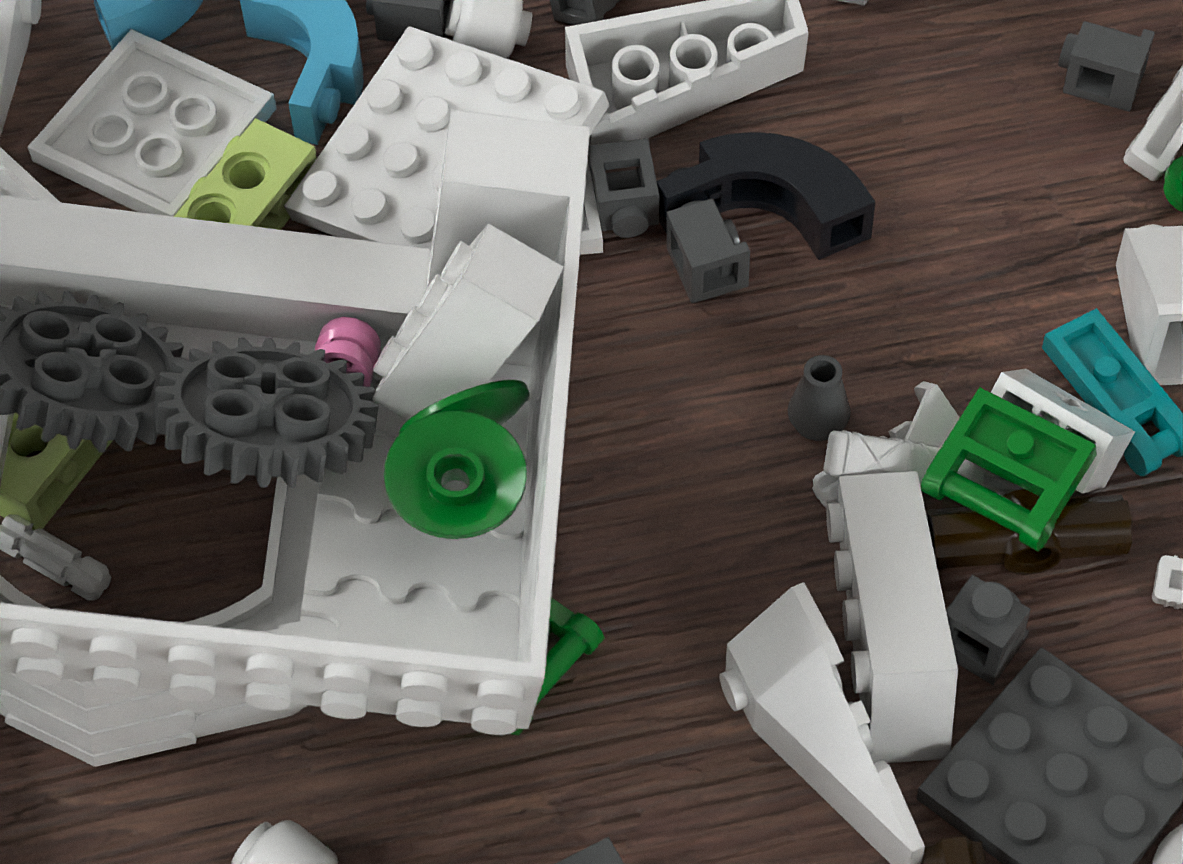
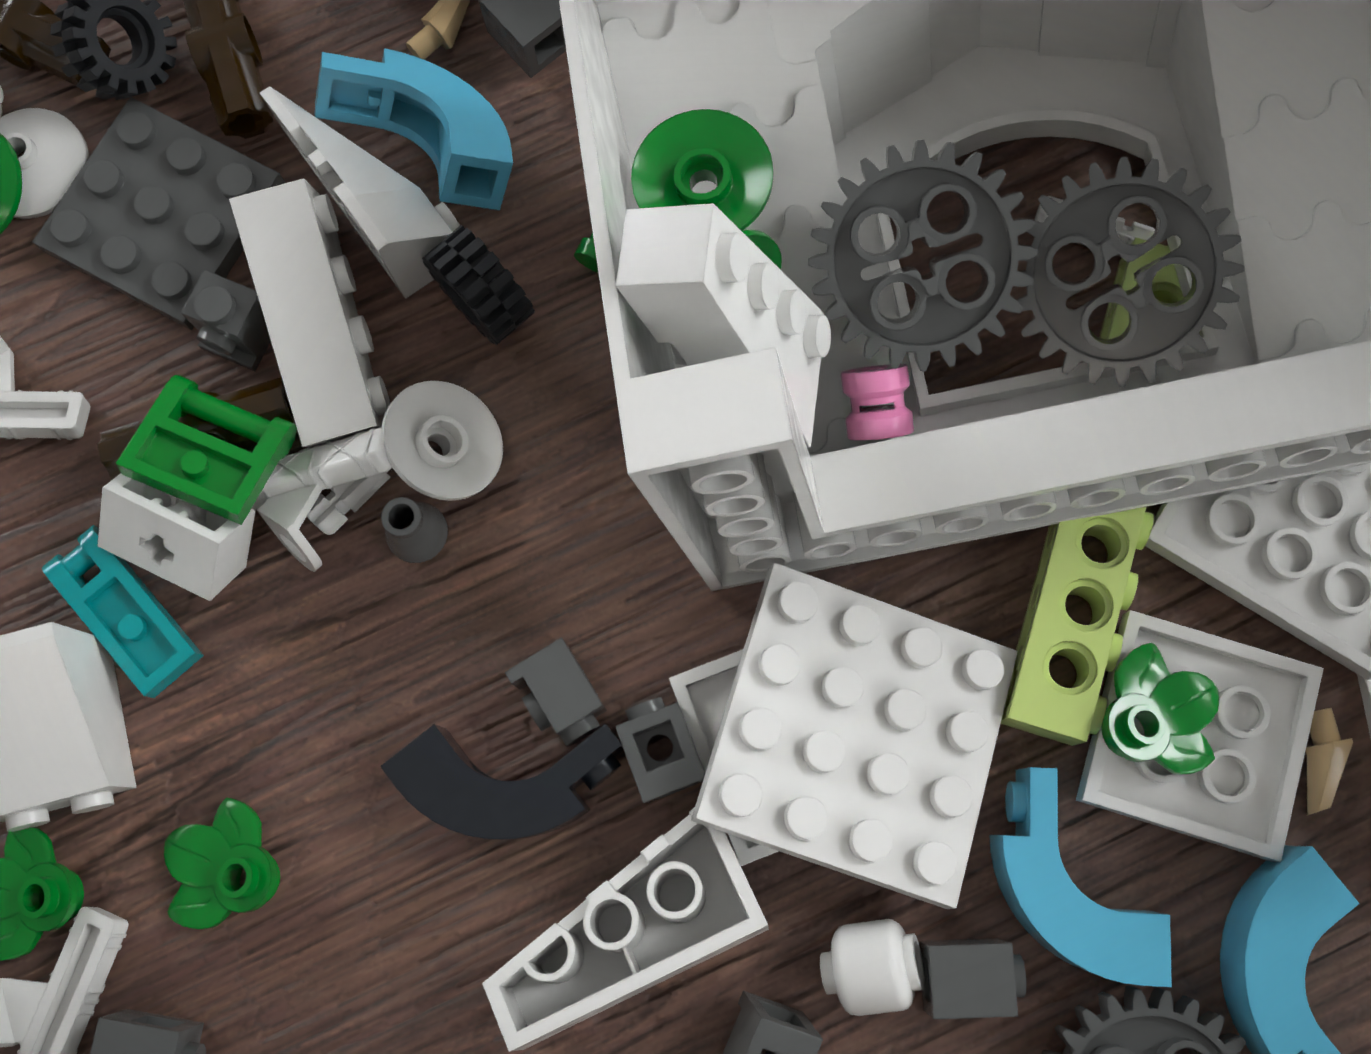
camera: 170 degrees right, 20 degrees up
none -> green plate [164,797,280,929]
none -> medium azure arch [315,48,513,210]
none -> white dish [381,381,503,501]
none -> black tyre [422,225,535,345]
none -> green plate [1101,643,1219,775]
none -> tan bar [1305,708,1353,815]

